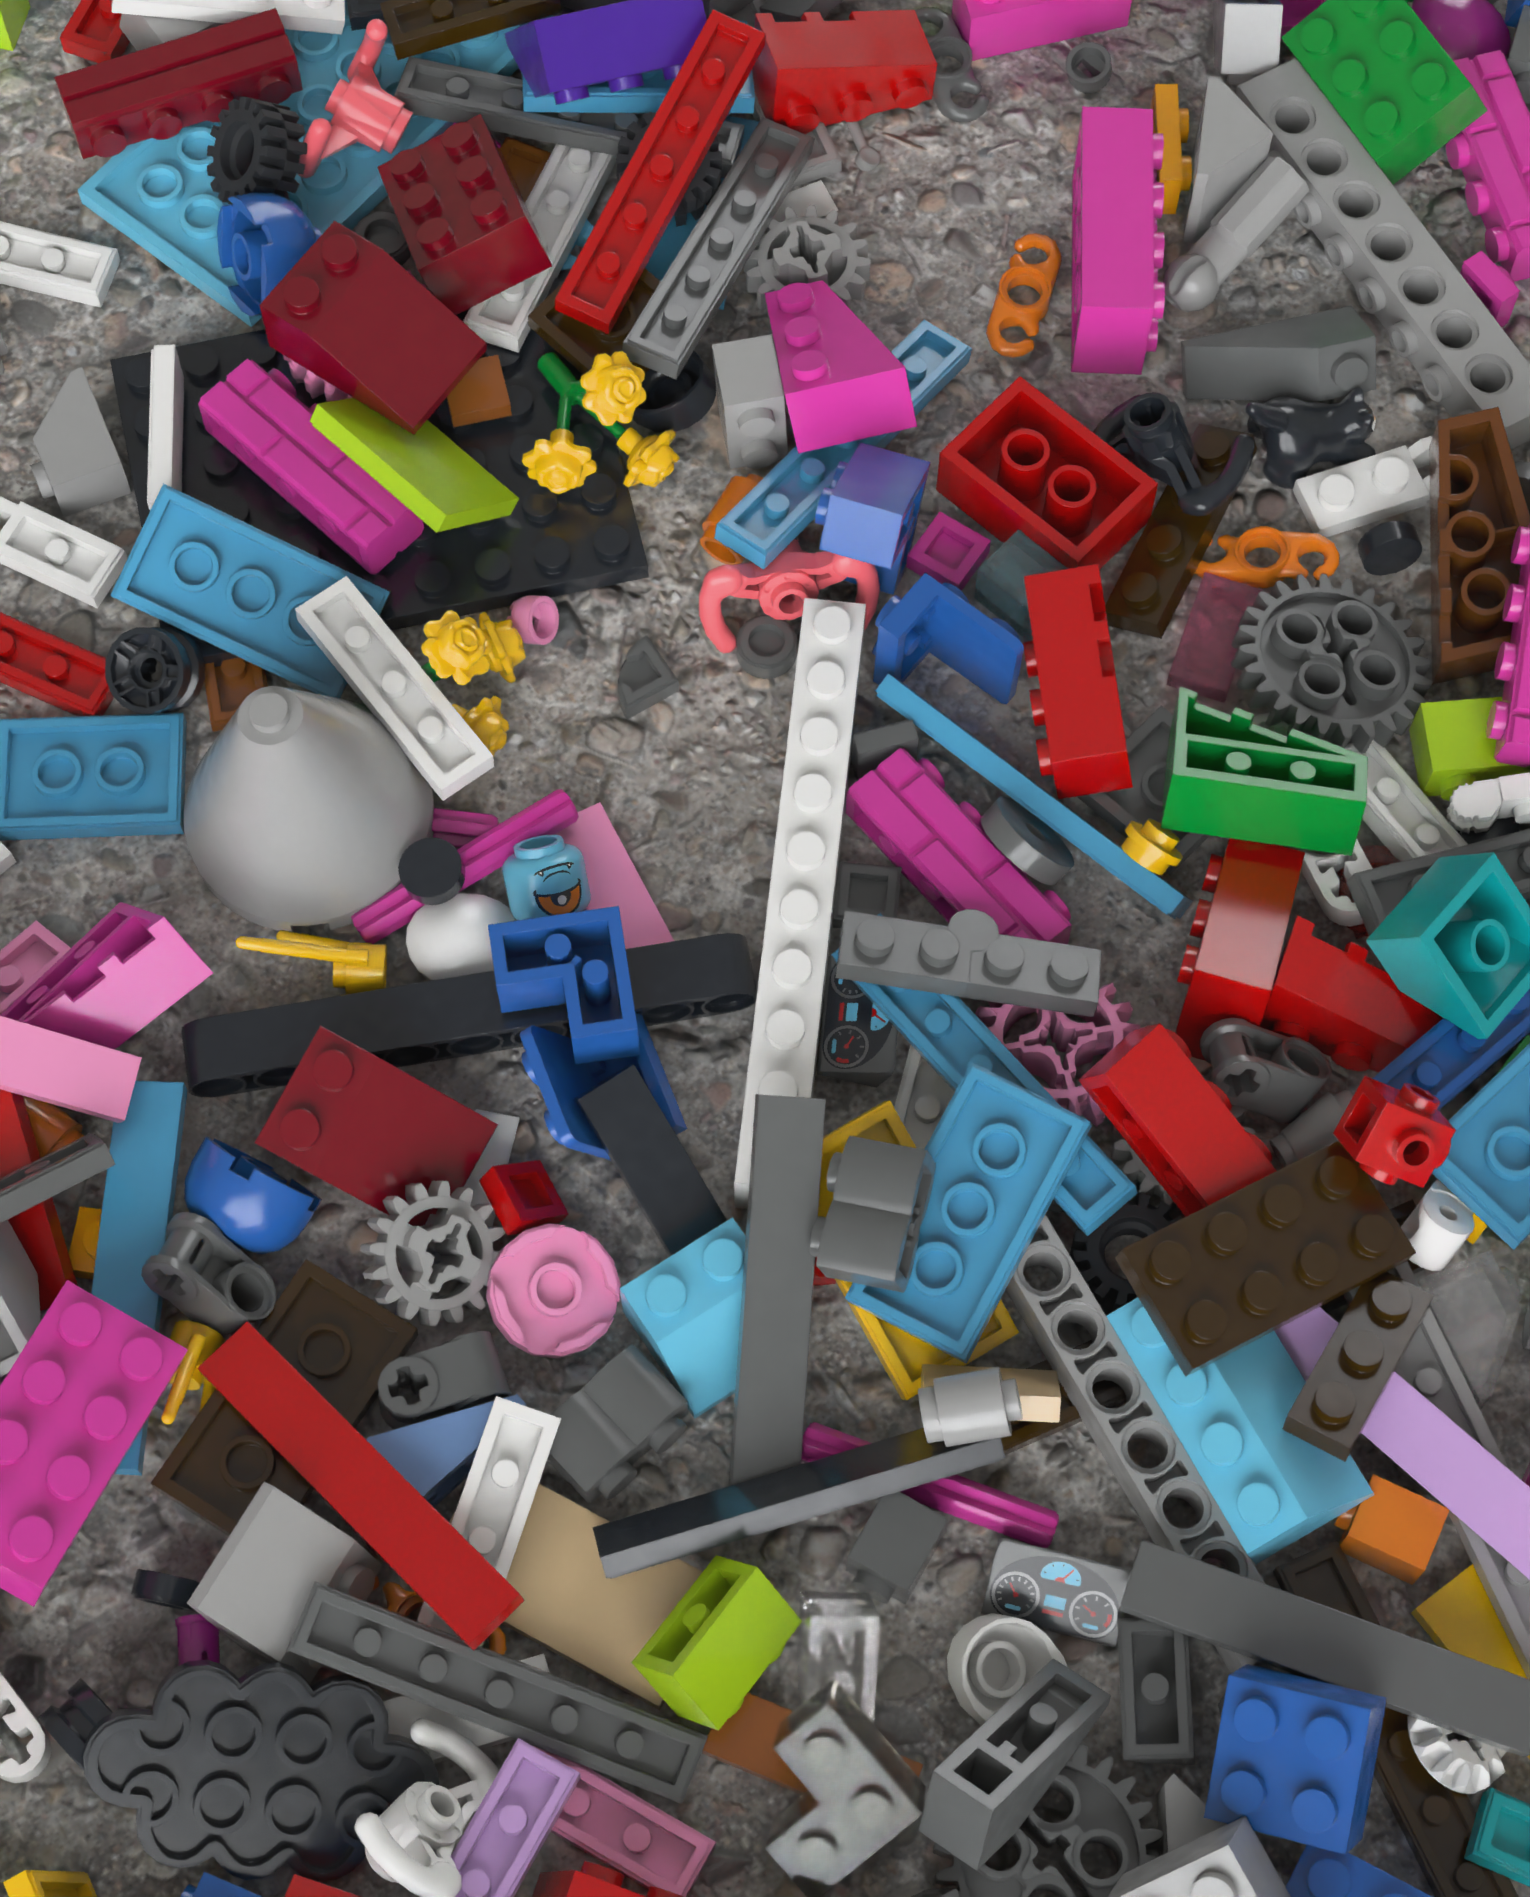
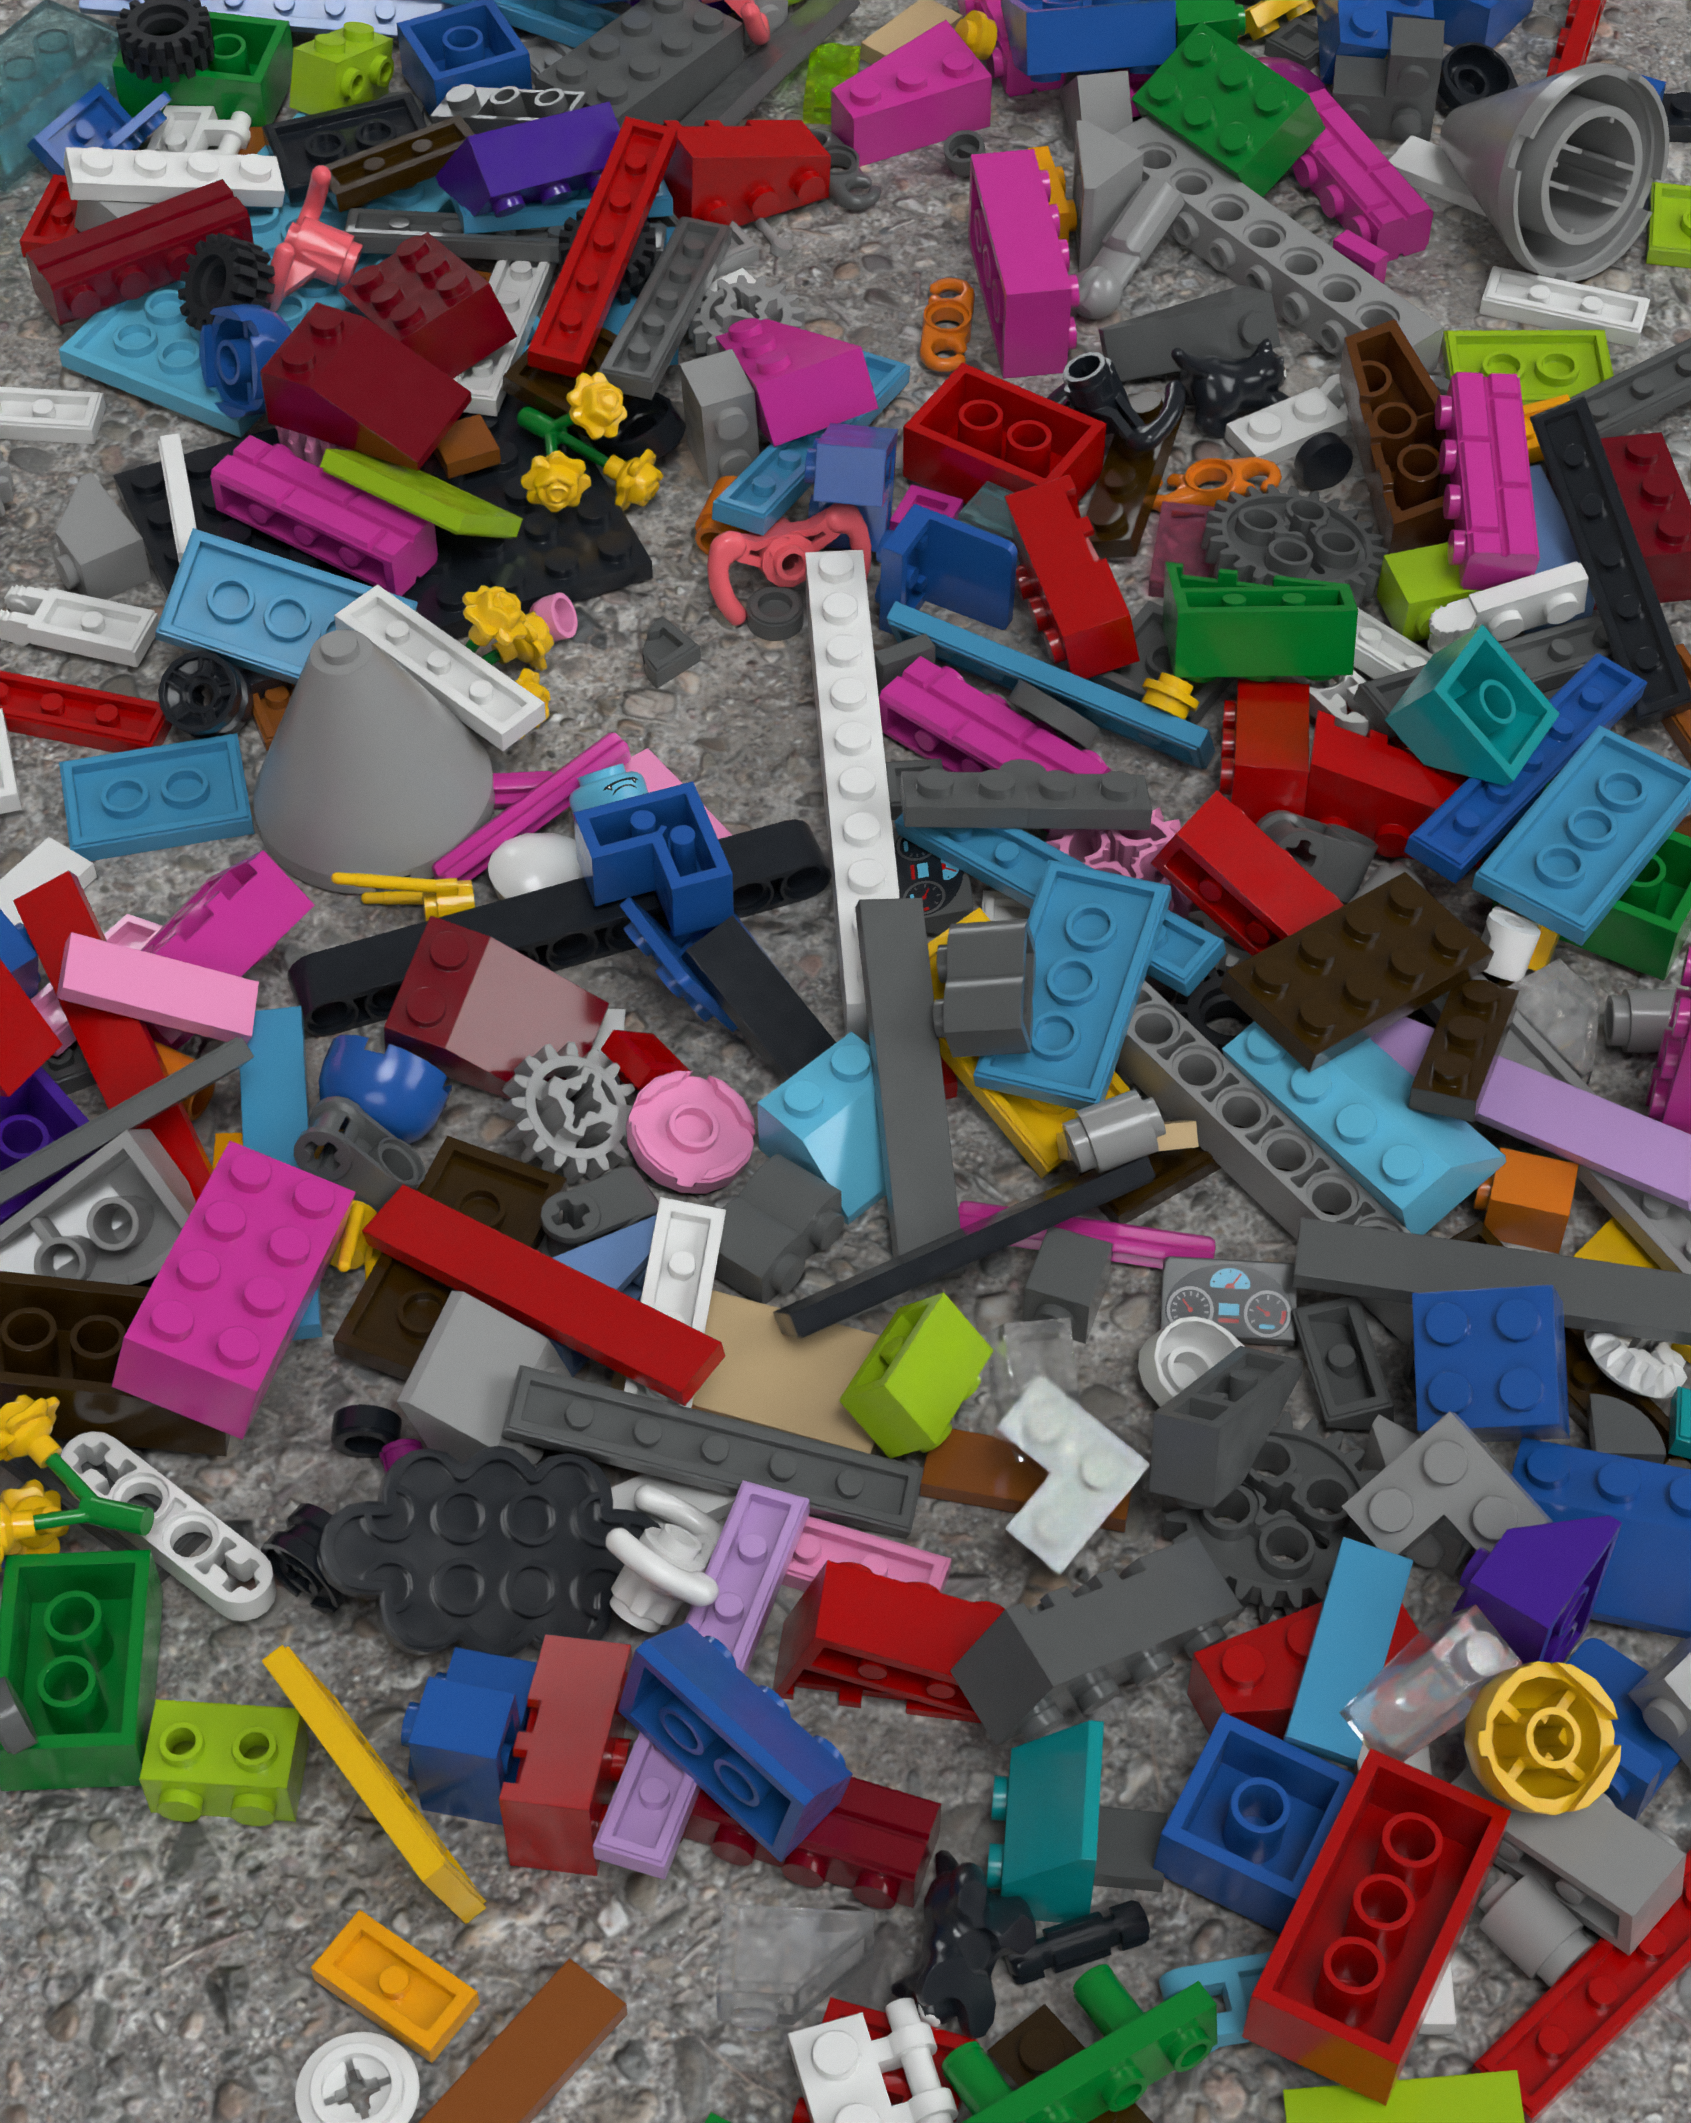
camera: 10 degrees left, 15 degrees down
black tile [398,837,465,905] -> none
red brick [1333,1076,1456,1188] -> none
none -> dark grey tile [1586,1393,1666,1464]

